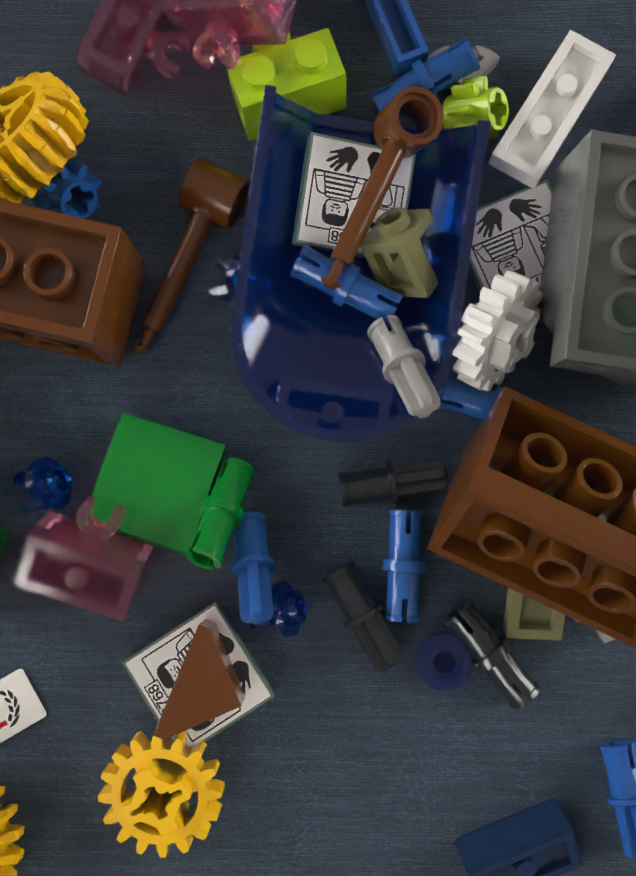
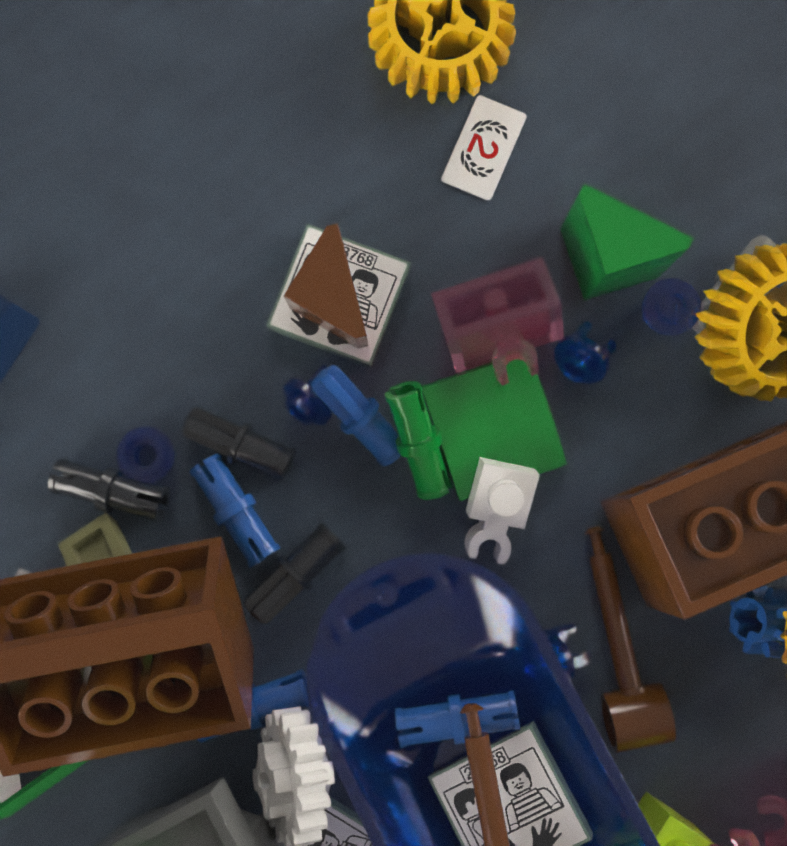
camera: 150 degrees right, 0 degrees up
yellow gear [98,731,225,858] -> none
olive bracket [360,207,439,298] -> none
light grey axle [367,315,441,419] -> none
none -> white plate [464,457,540,564]

